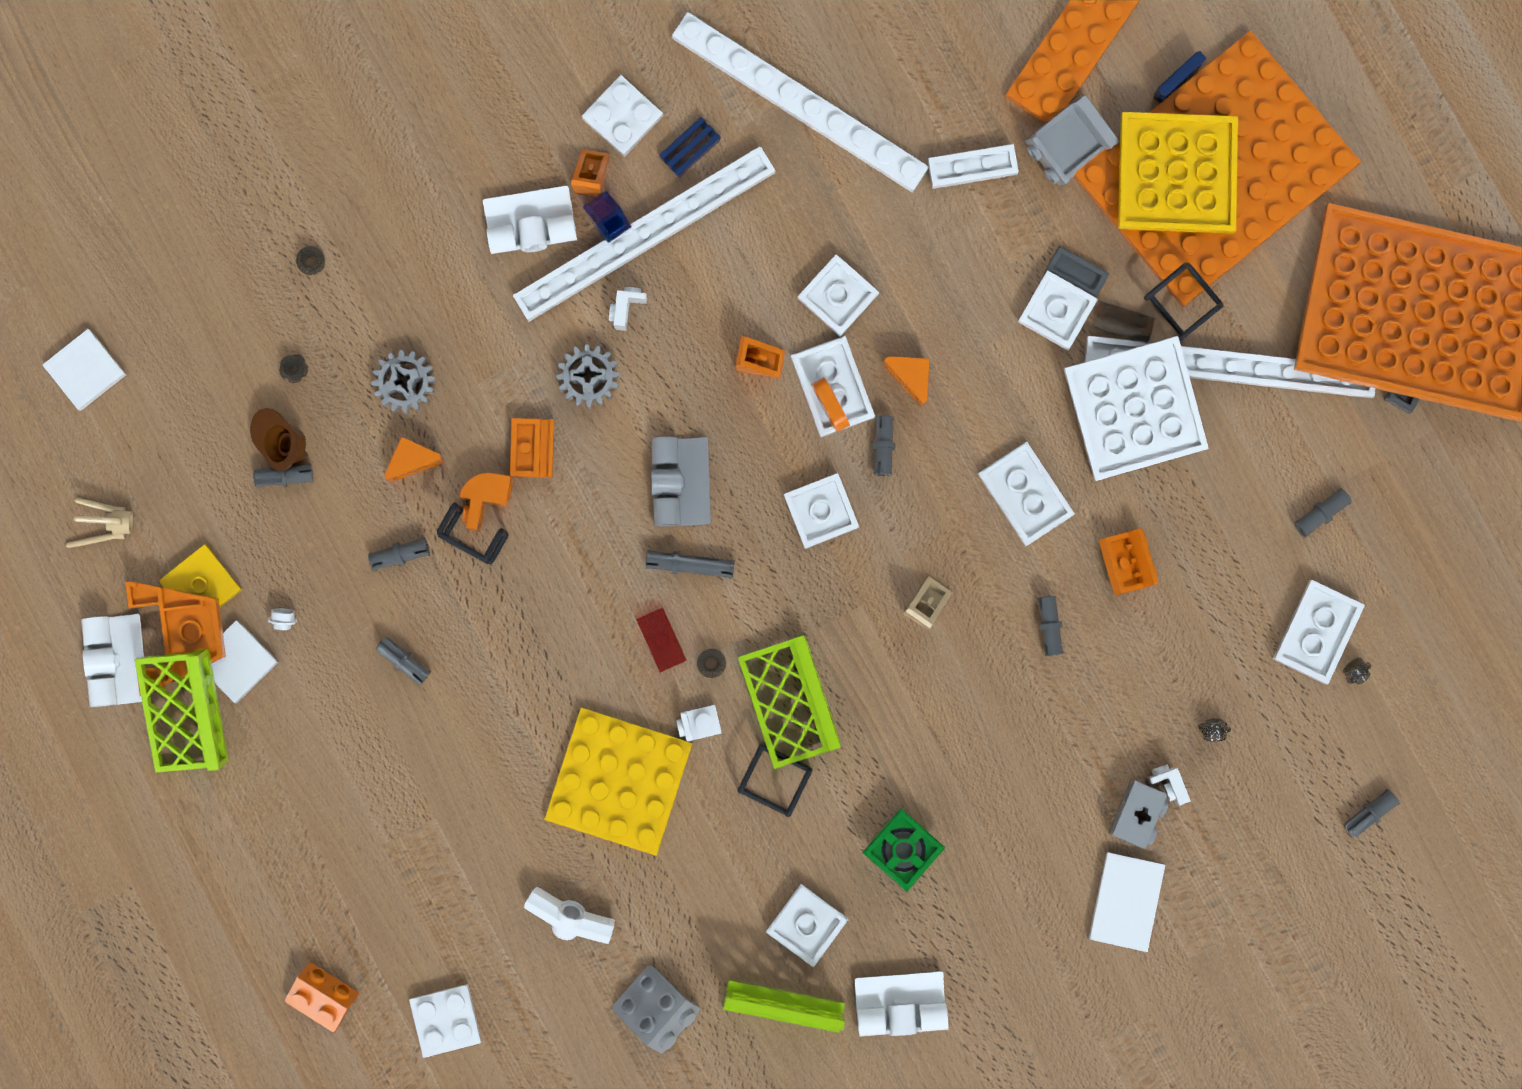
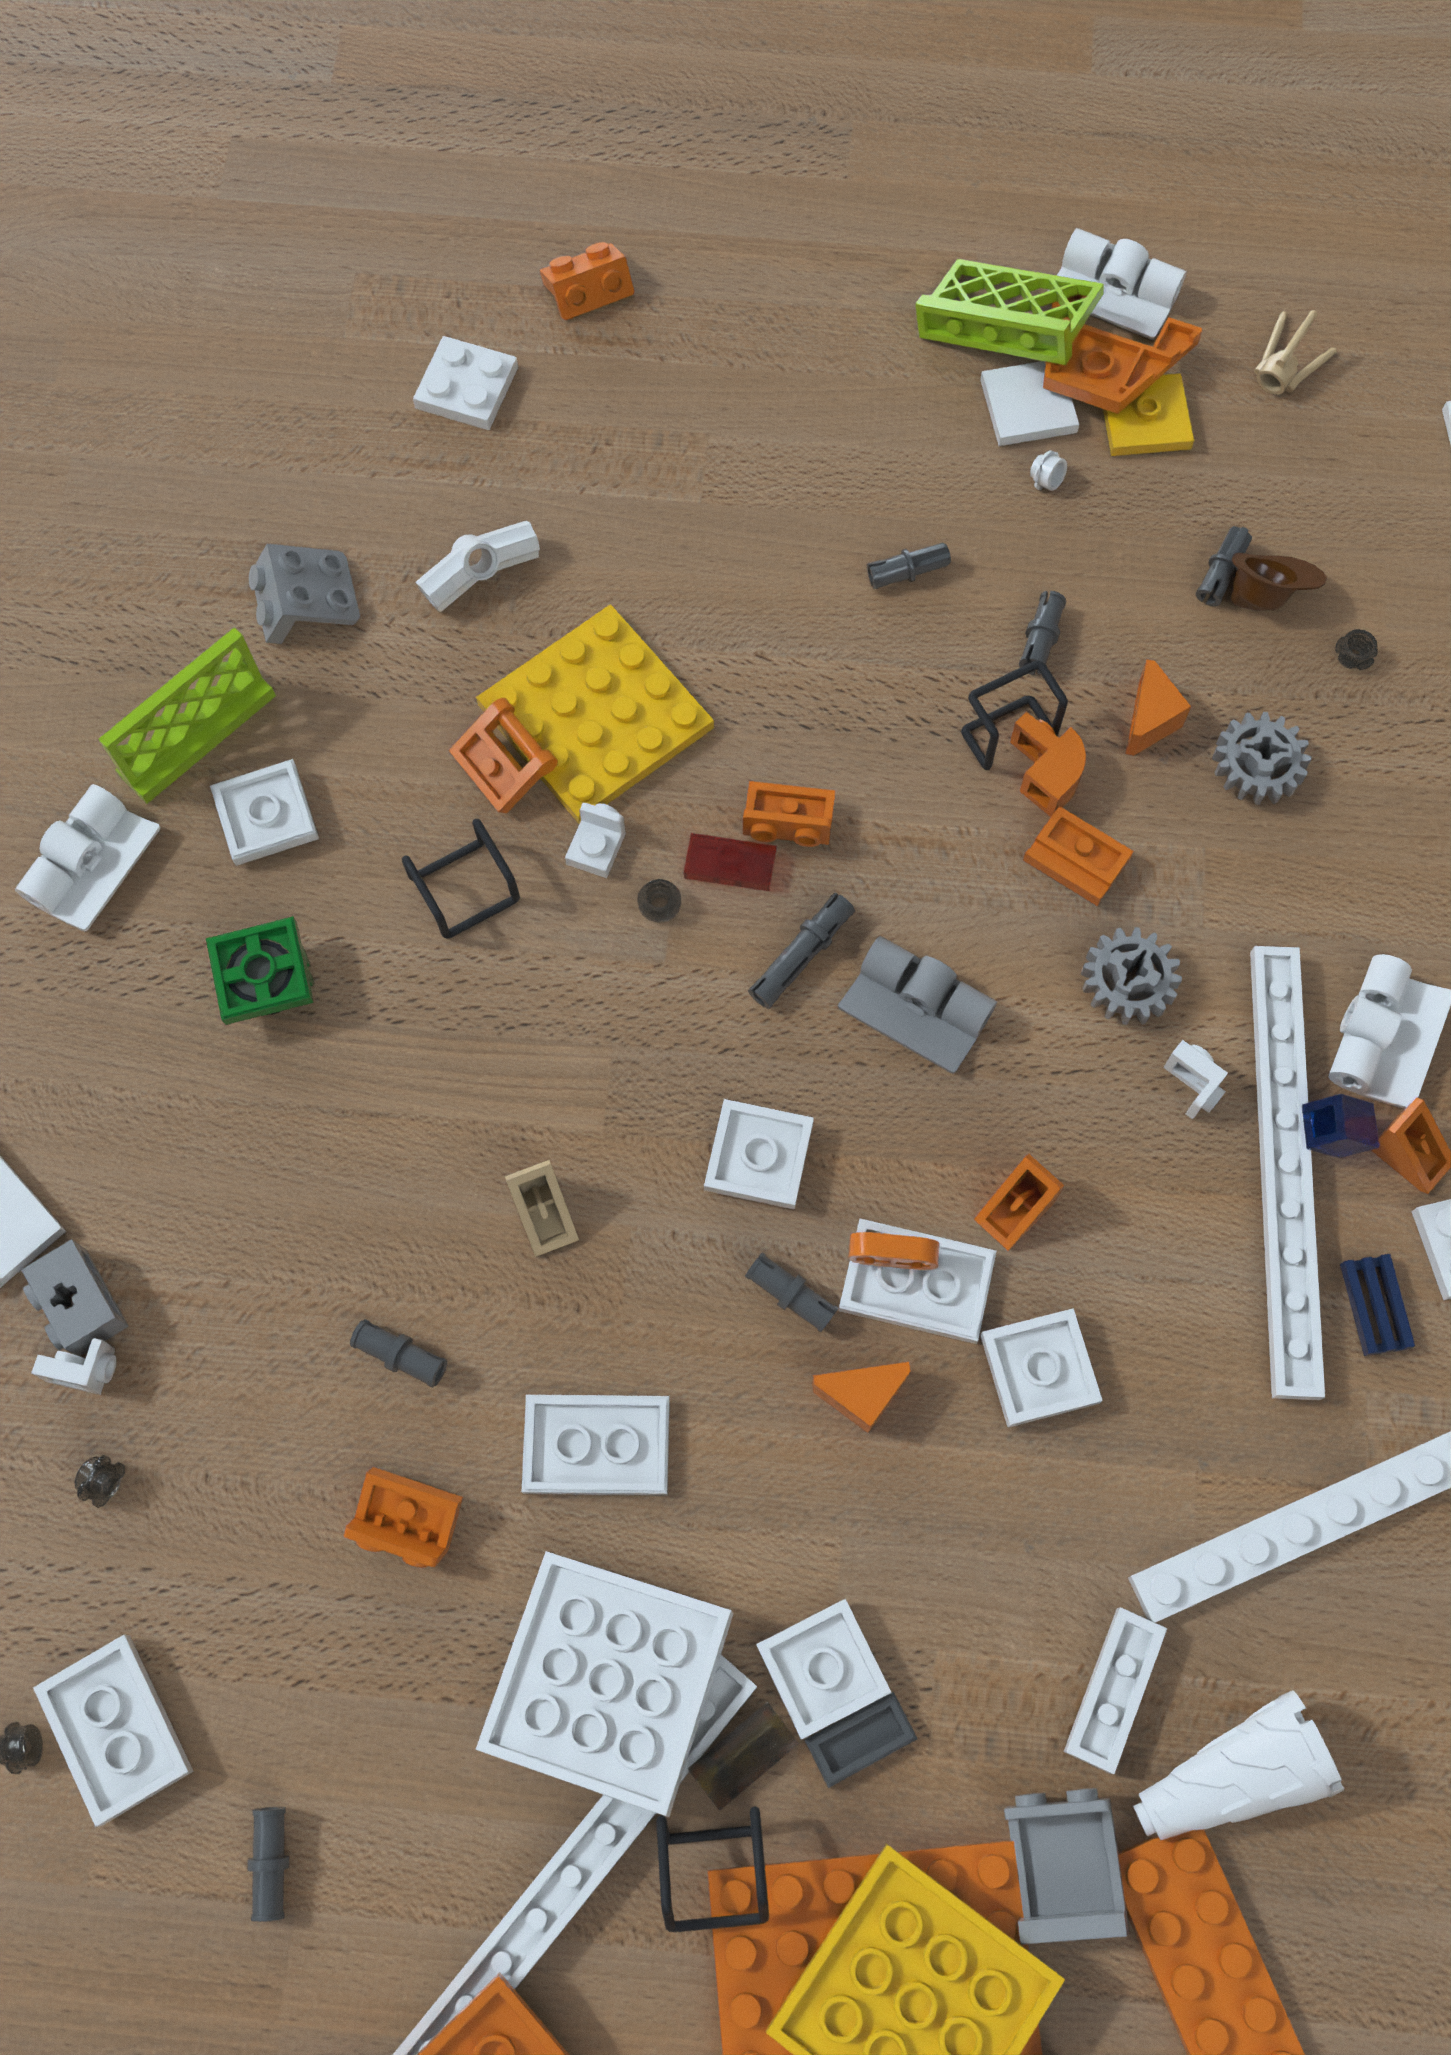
camera: 130 degrees right, 15 degrees down
lime fence [738,635,842,769] -> none
none -> orange plate [449,698,558,814]
none -> orange bracket [743,781,835,847]
none -> white cone [1133,1690,1344,1840]

